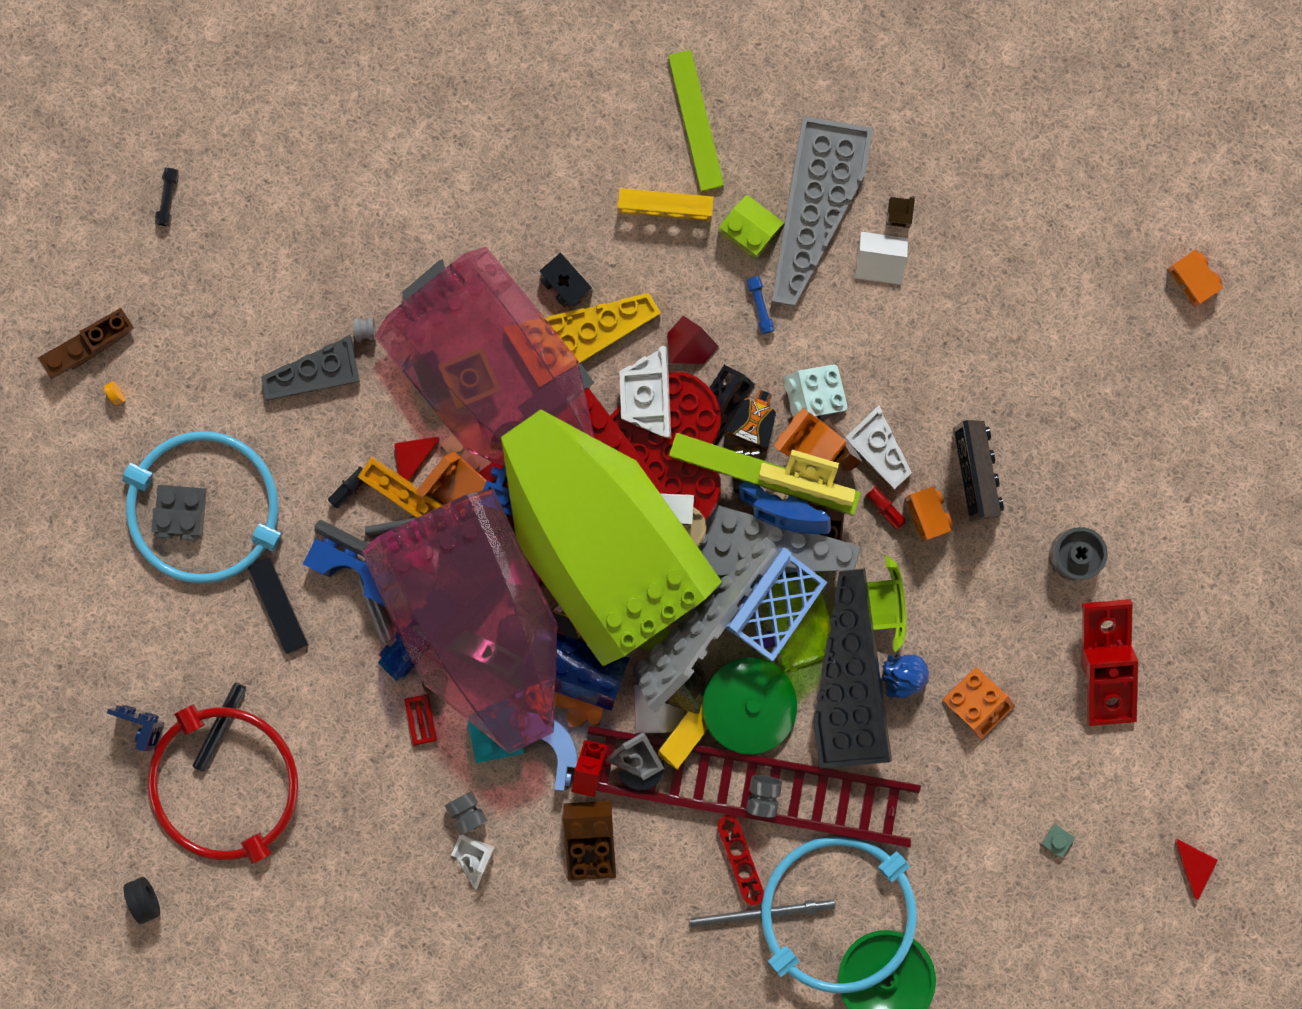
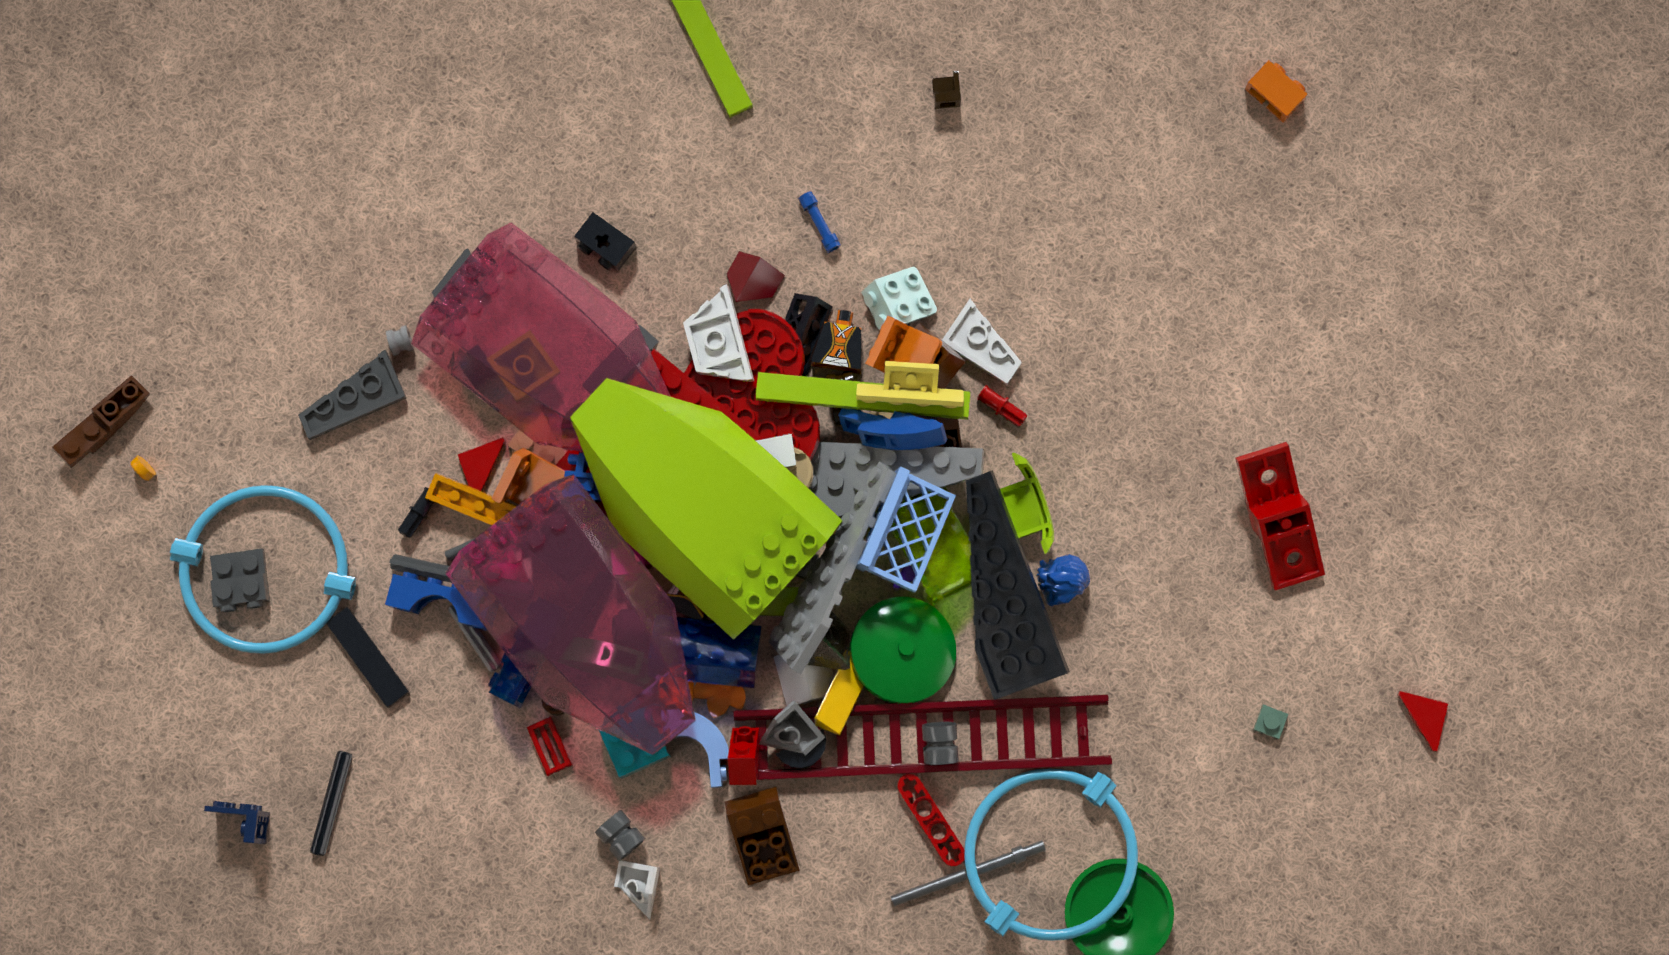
camera: 10 degrees left, 5 degrees down
red piece [148,704,298,864] -> none
black bar [155,168,179,226] -> none
yellow wing [503,293,661,388] -> none
yellow fence [617,188,714,221] -> none
lime slope [718,194,784,260] -> none
light grey wing [771,116,873,306] -> none
white slope [854,232,908,285] -> none
orange slope [905,486,953,542] -> none
orange bracket [943,667,1015,740] -> none
black slope [953,420,1004,521] -> none
dark grey wheel [1049,527,1108,581] -> none

